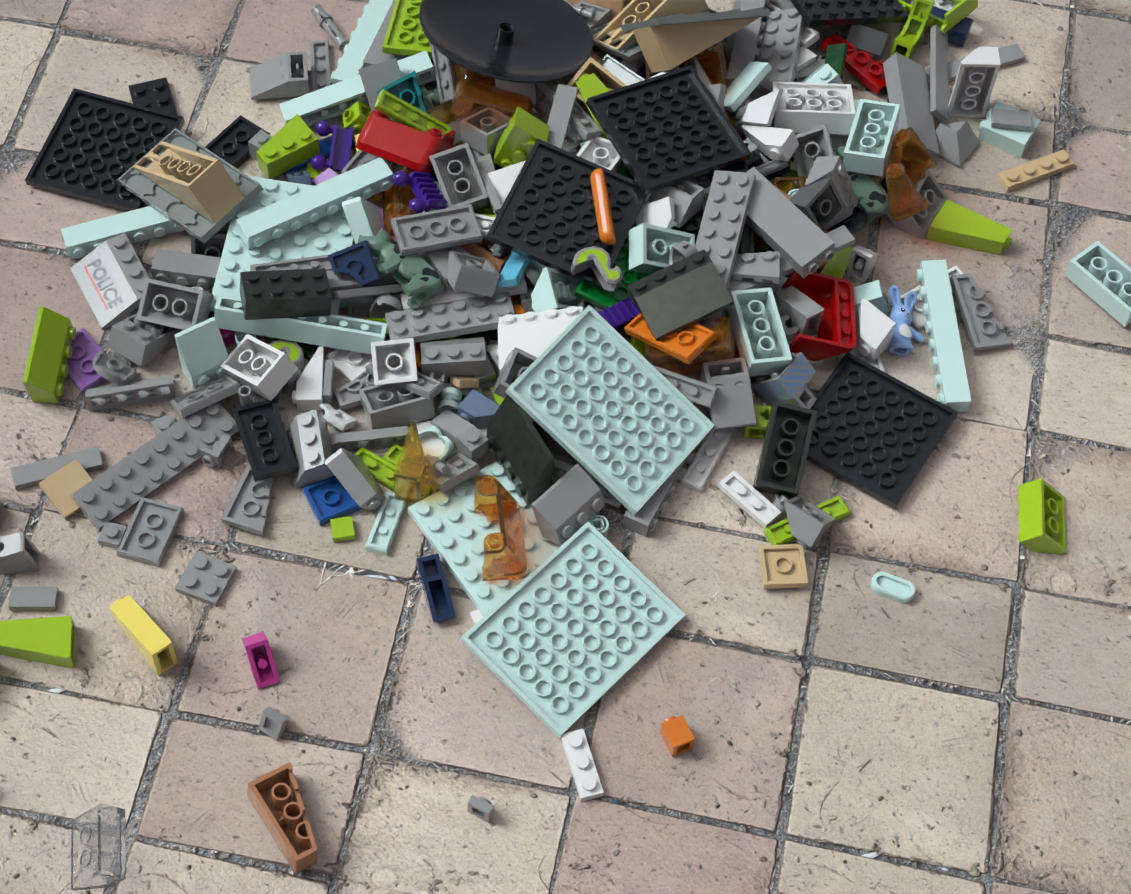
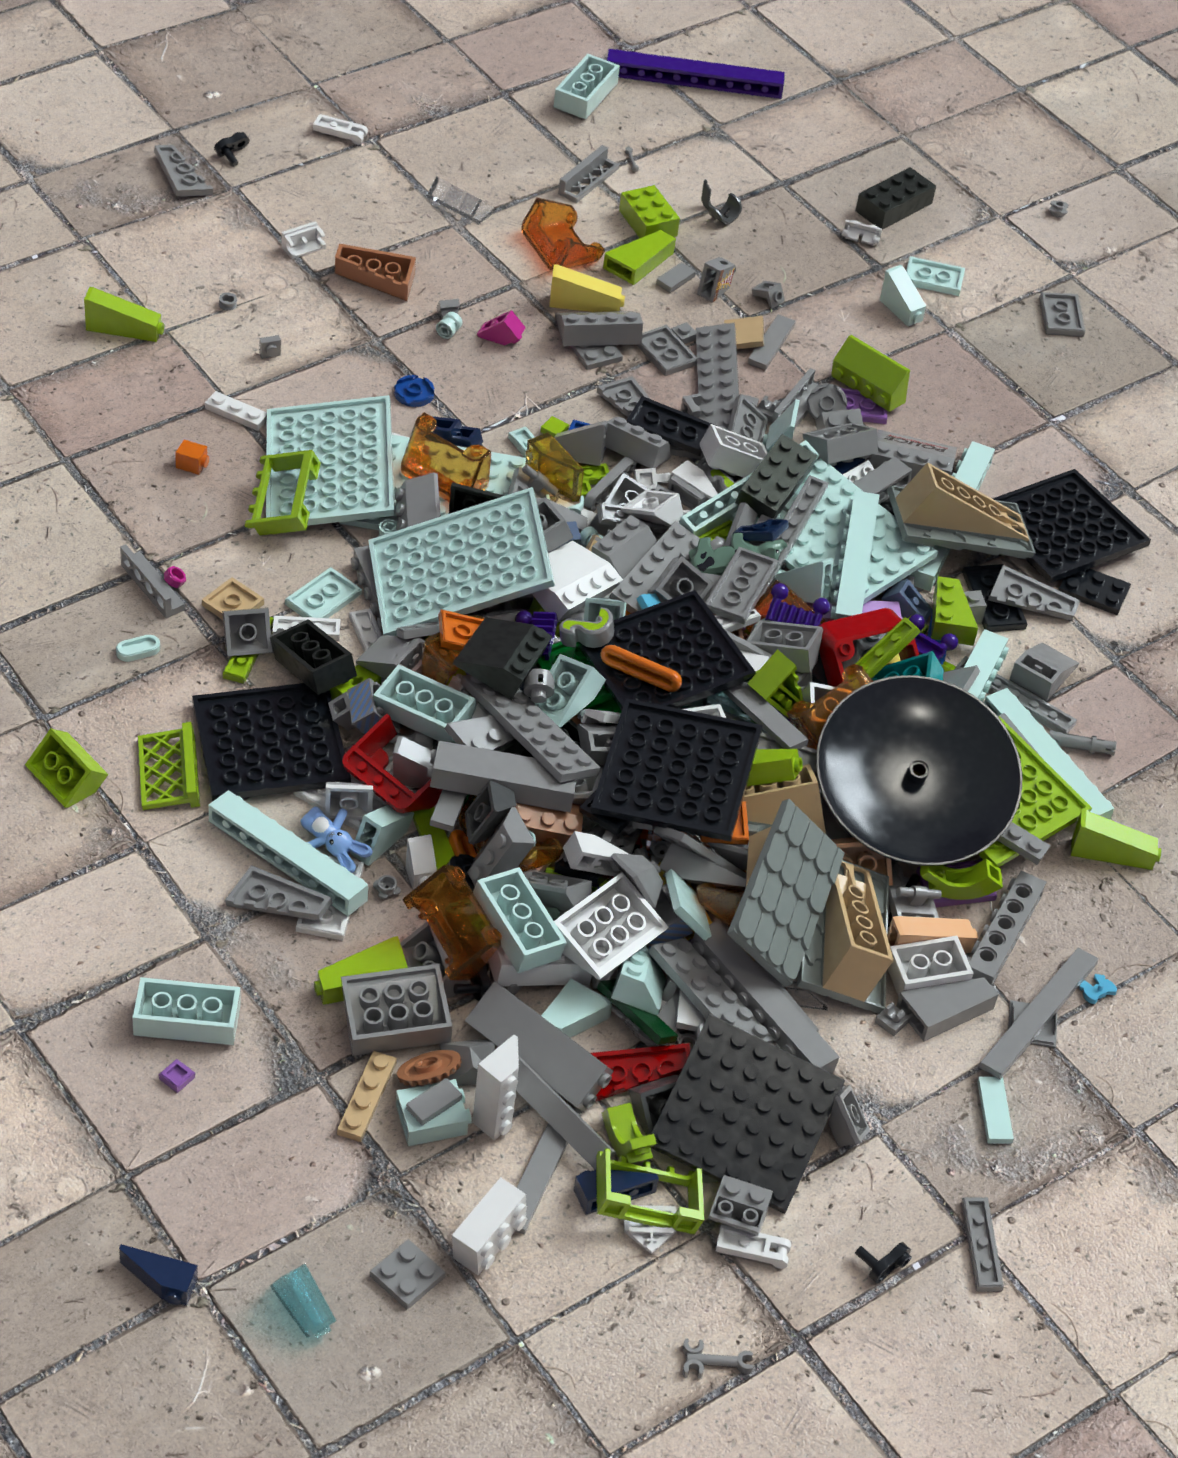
camera: 130 degrees right, 10 degrees down
none -> light grey fence [120,544,185,618]
none -> lime fence [138,722,200,810]
none -> dark pink tile [164,566,186,588]
none -> lime hinge [245,450,321,536]
none -> light aqua tile [285,567,362,618]
none -> light grey slope [341,964,452,1056]
none -> light grey plate [370,1239,446,1310]
none -> light grey plate [373,875,401,899]
none -> blue tile [394,375,435,407]
none -> nougat gear [397,1050,462,1087]
none -> light aqua wheel [436,312,463,339]
none -> white brick [452,1177,527,1275]
none -> clear orange windscreen [521,198,605,270]
none -> light grey slope [555,311,643,346]
none -> light grey tile [757,396,779,423]
none -> light grey wing [988,565,1080,621]

